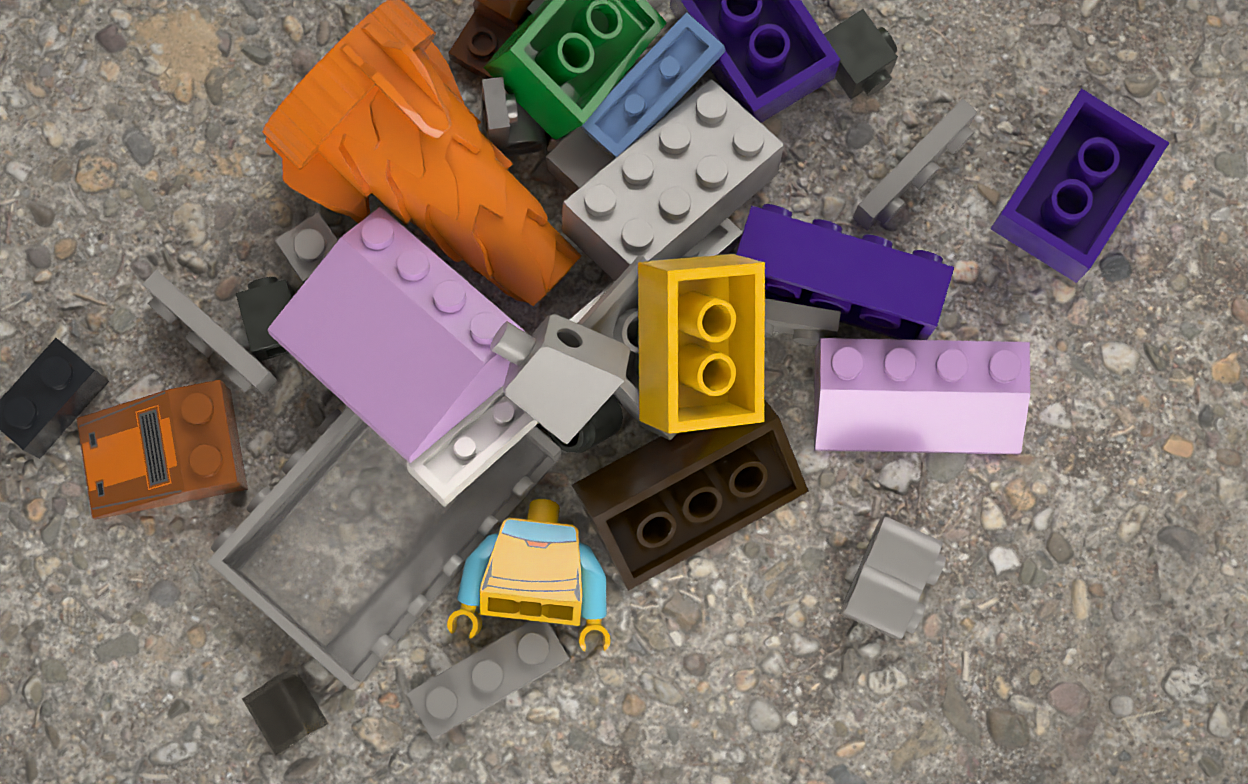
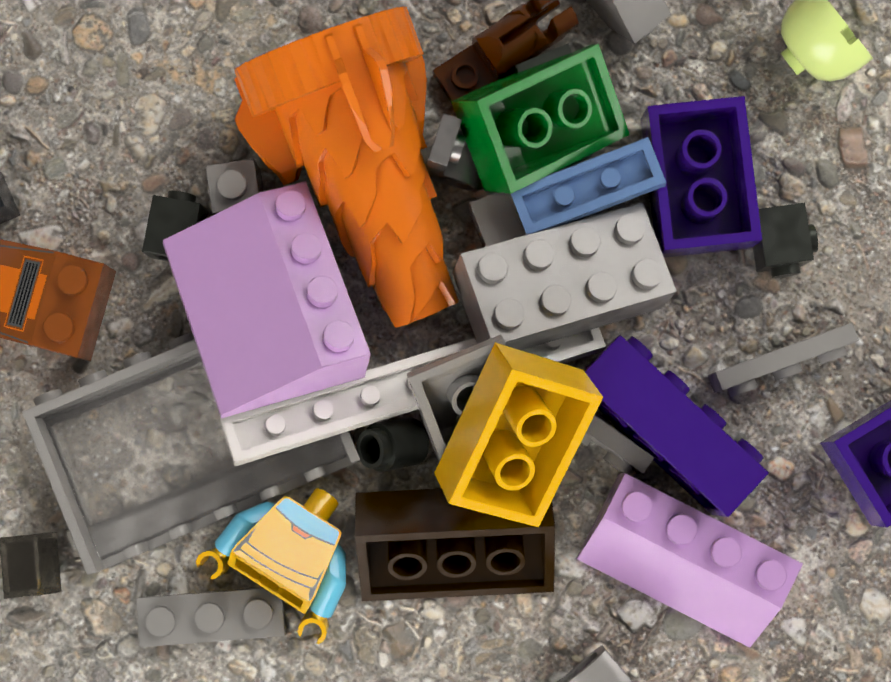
camera: 30 degrees right, 5 degrees up
light grey plate [142,269,277,396] -> none
torso [490,314,631,444] -> none

